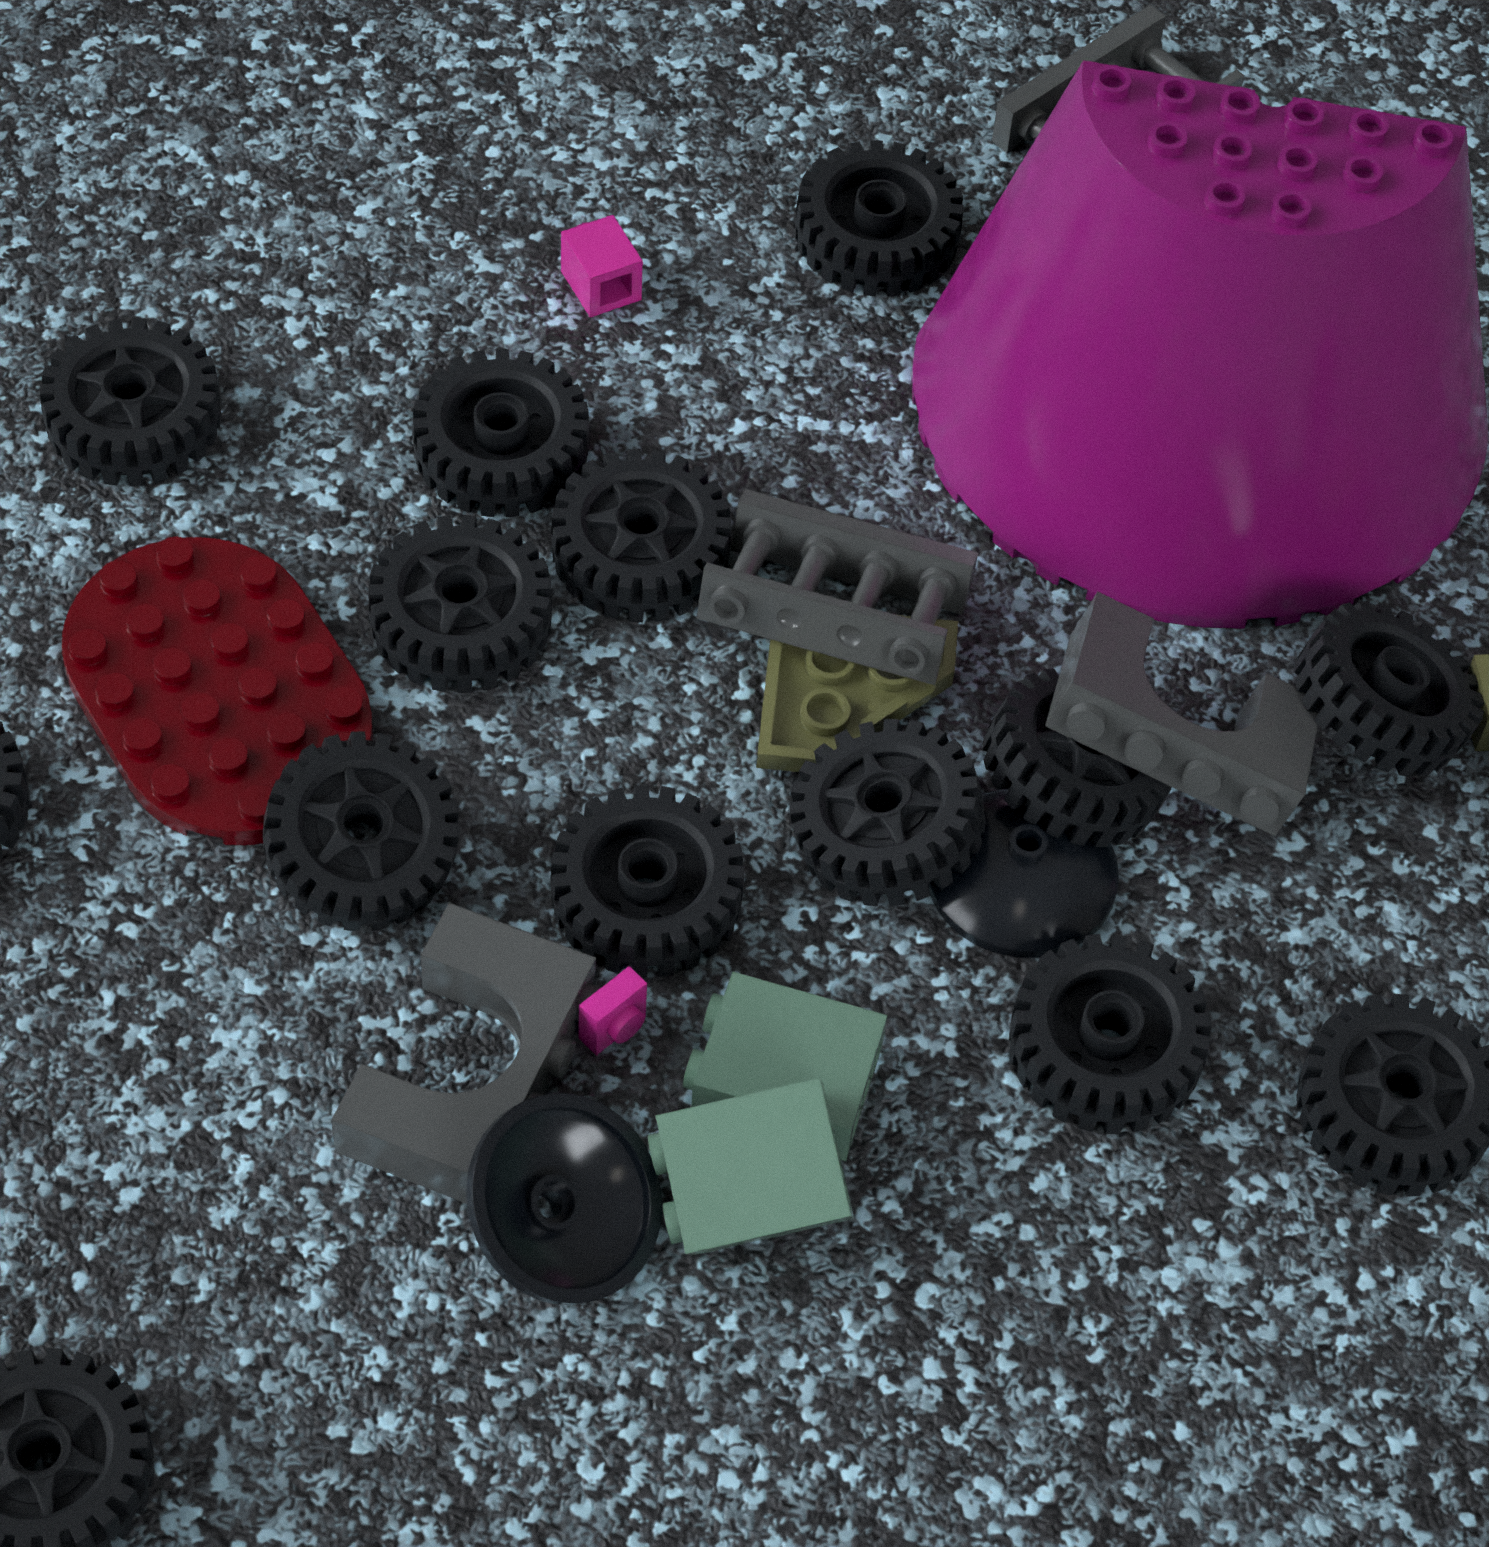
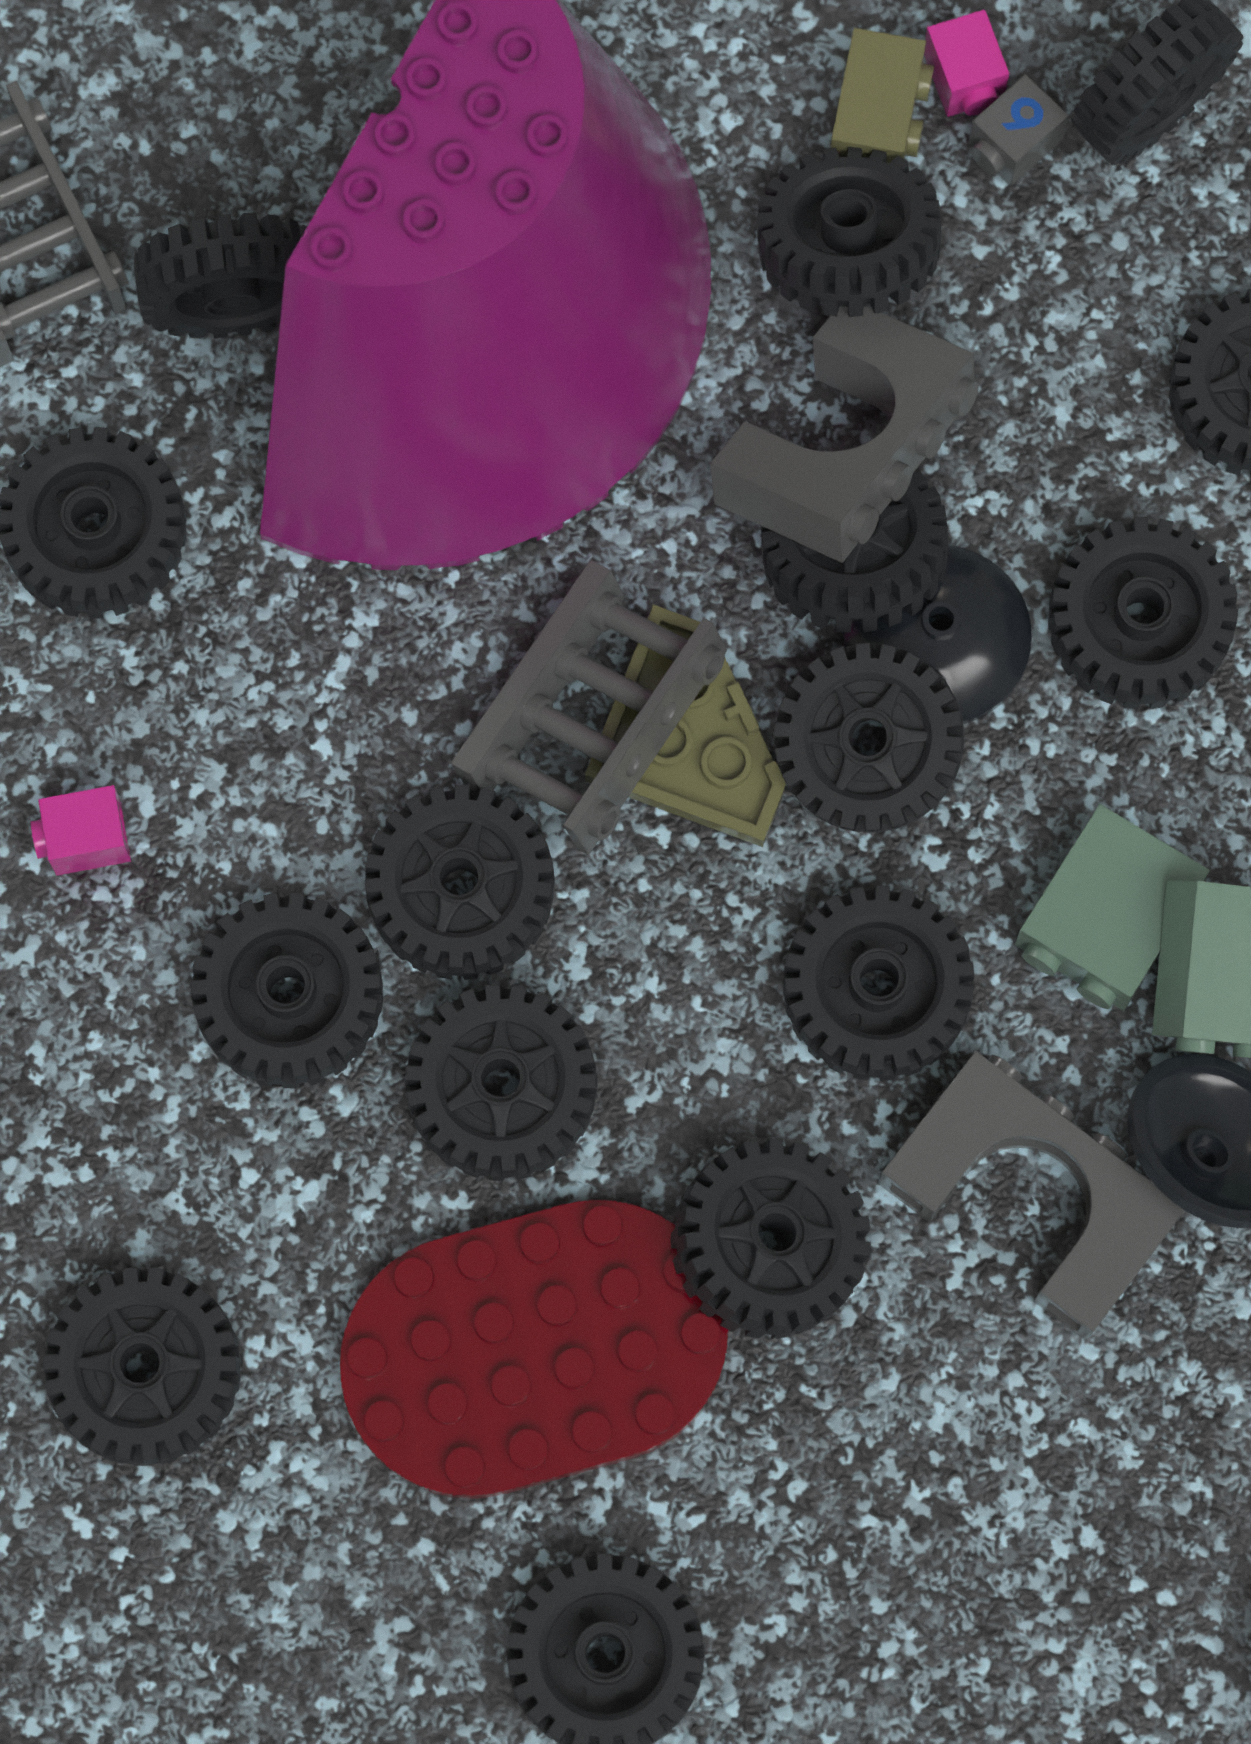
camera: 70 degrees left, 20 degrees up
dark pink plate [579,966,647,1056] -> none

